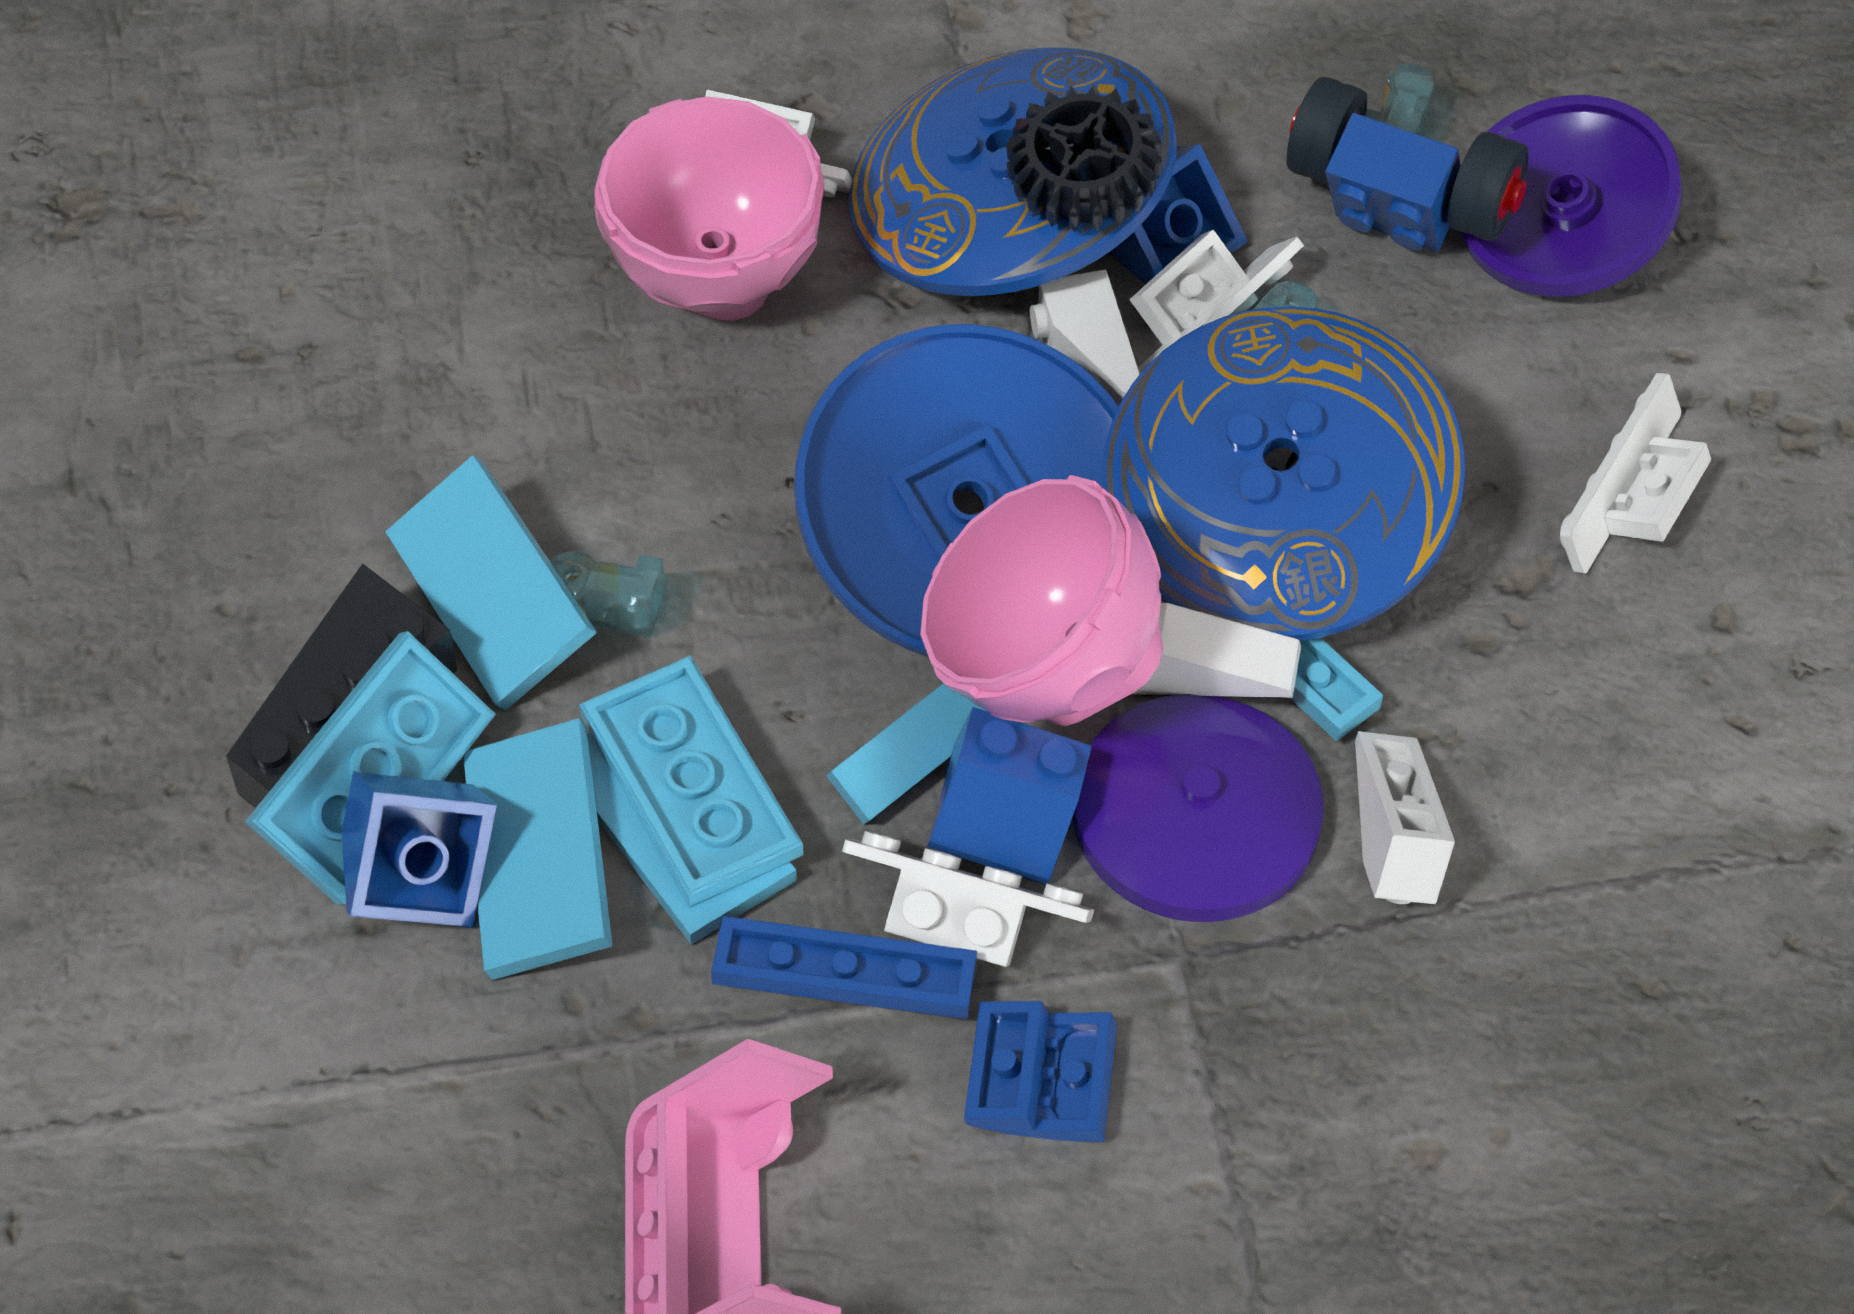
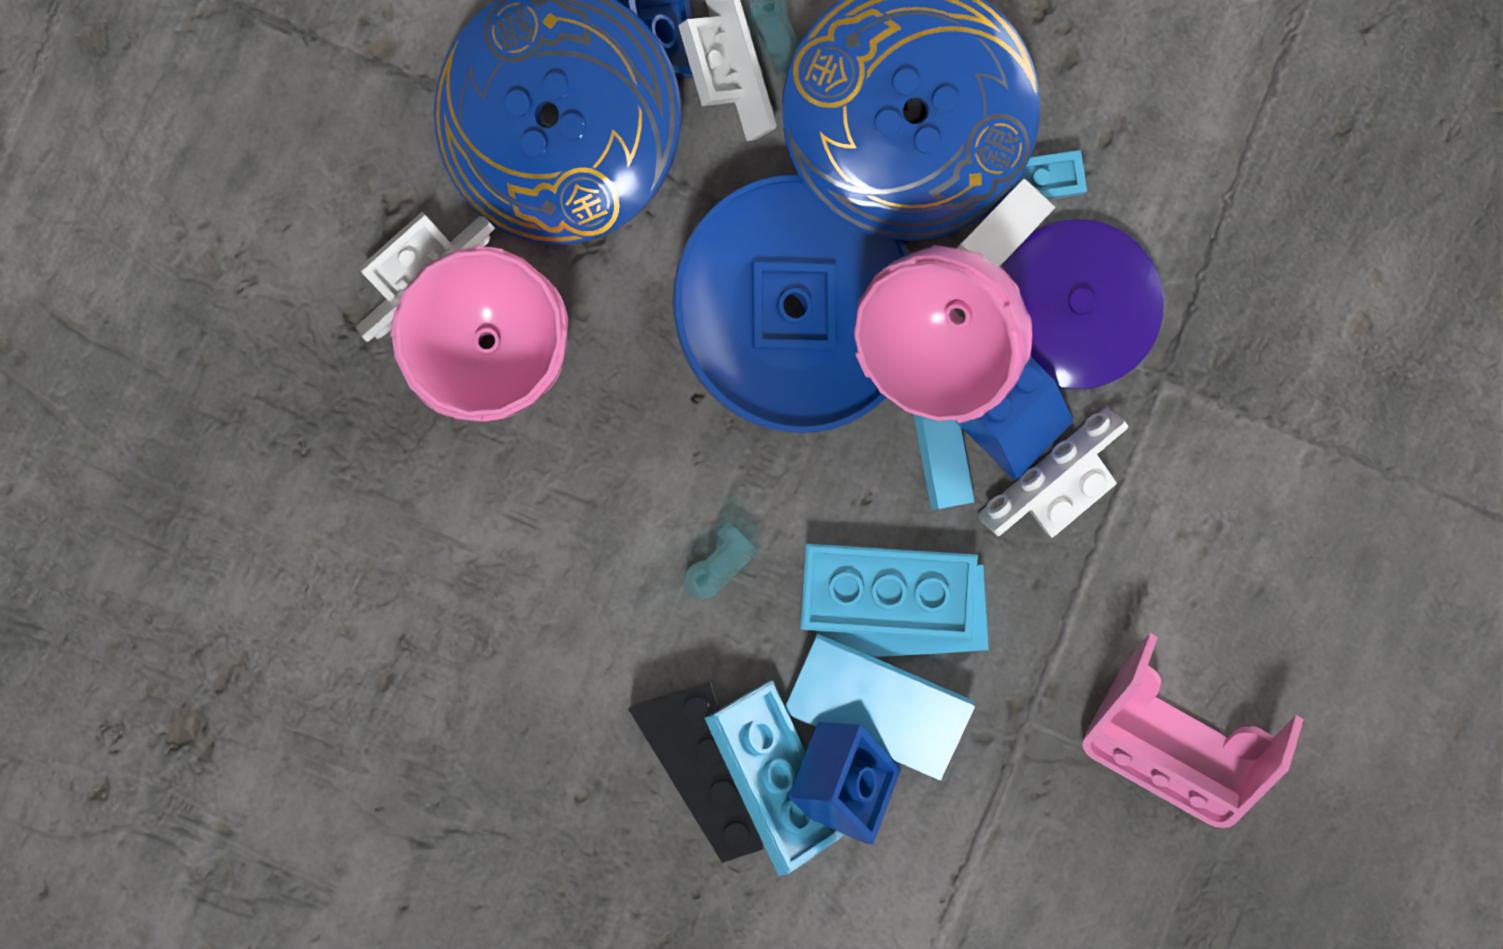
camera: 60 degrees left, 30 degrees up
medium azure tile [385,455,597,710] -> none
blue plate [711,916,977,1019] -> none
blue slope [964,1001,1117,1142] -> none
black gear [1006,84,1162,233] -> none
white slope [1030,270,1140,406] -> none
white slope [1355,731,1455,904] -> none

